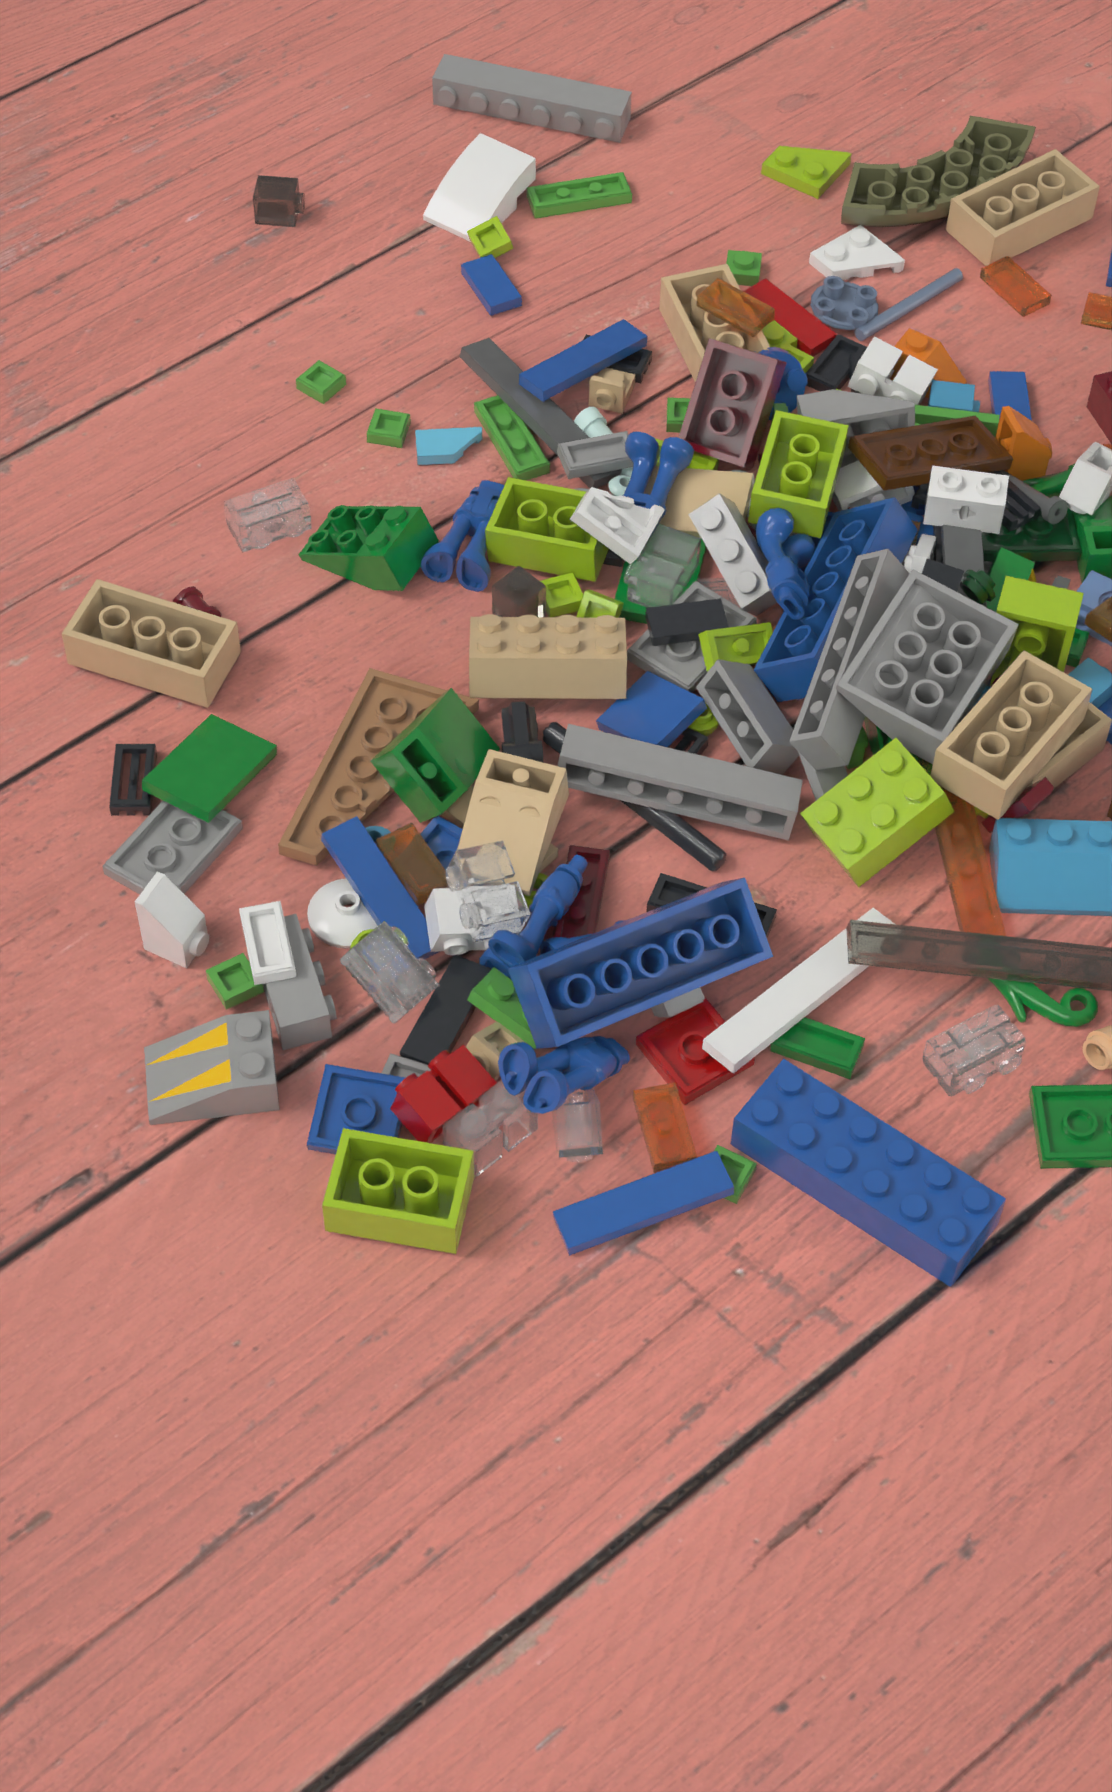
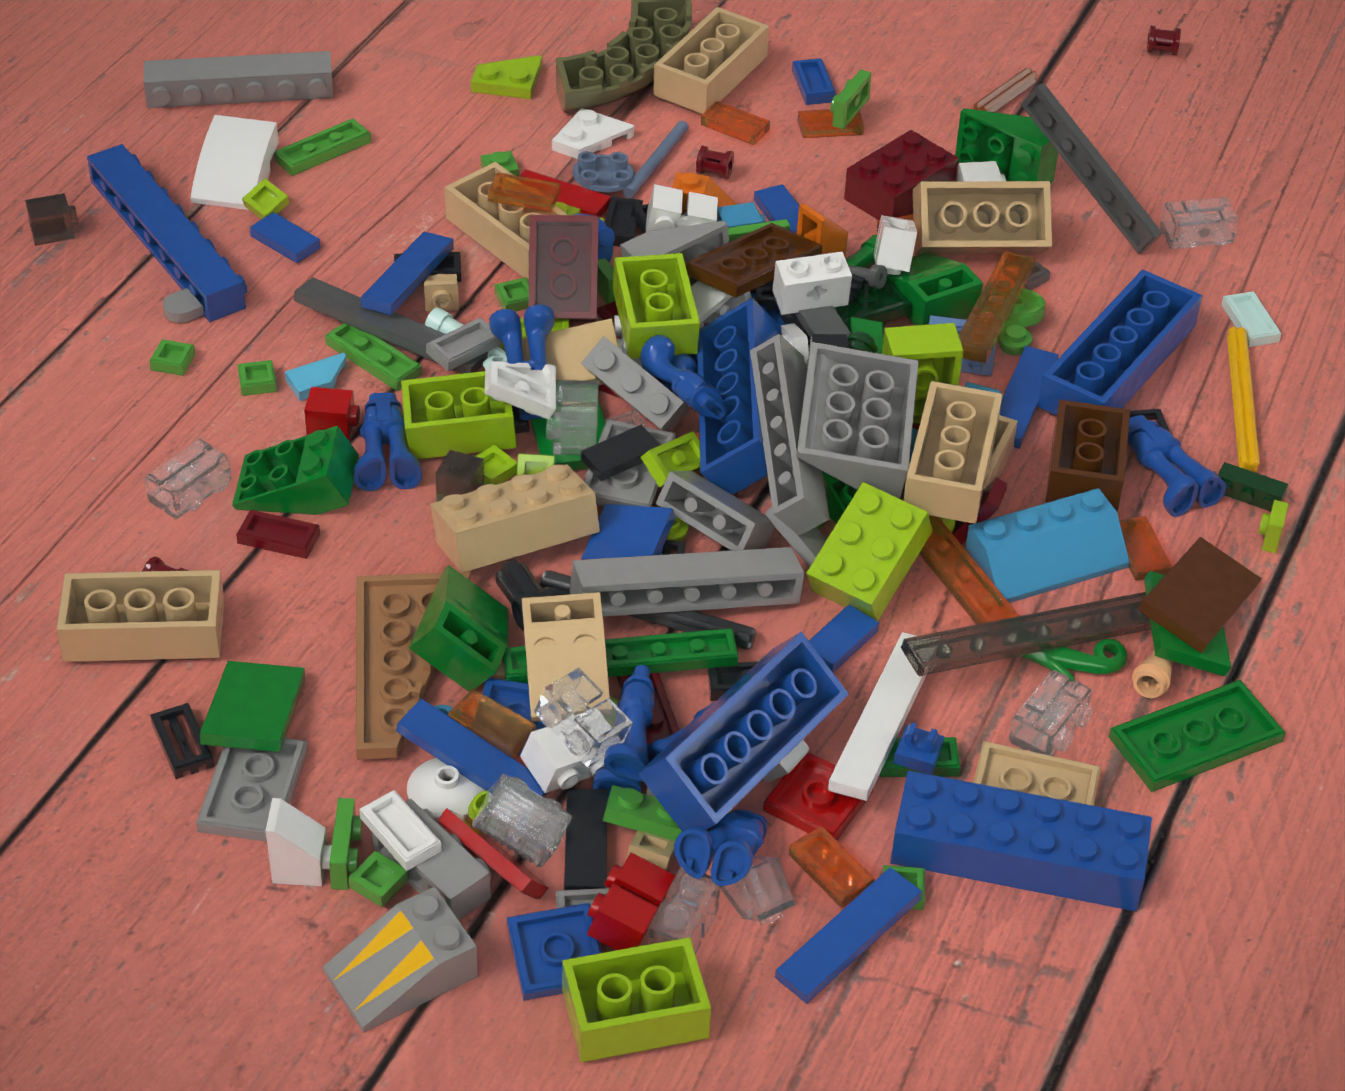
camera: 25 degrees left, 10 degrees down
none -> blue brick [87,144,247,322]
none -> light grey tile [163,288,204,323]
none -> dark red tile [236,510,320,559]
none -> red brick [304,387,360,440]
none -> bright green plate [329,798,363,890]
none -> red tile [438,808,549,900]
none -> green tile [502,628,738,684]
none -> dark red bush [696,146,734,179]
none -> blue tile [809,604,879,673]
none -> blue tile [894,722,945,775]
none -> tan tile [973,741,1101,806]

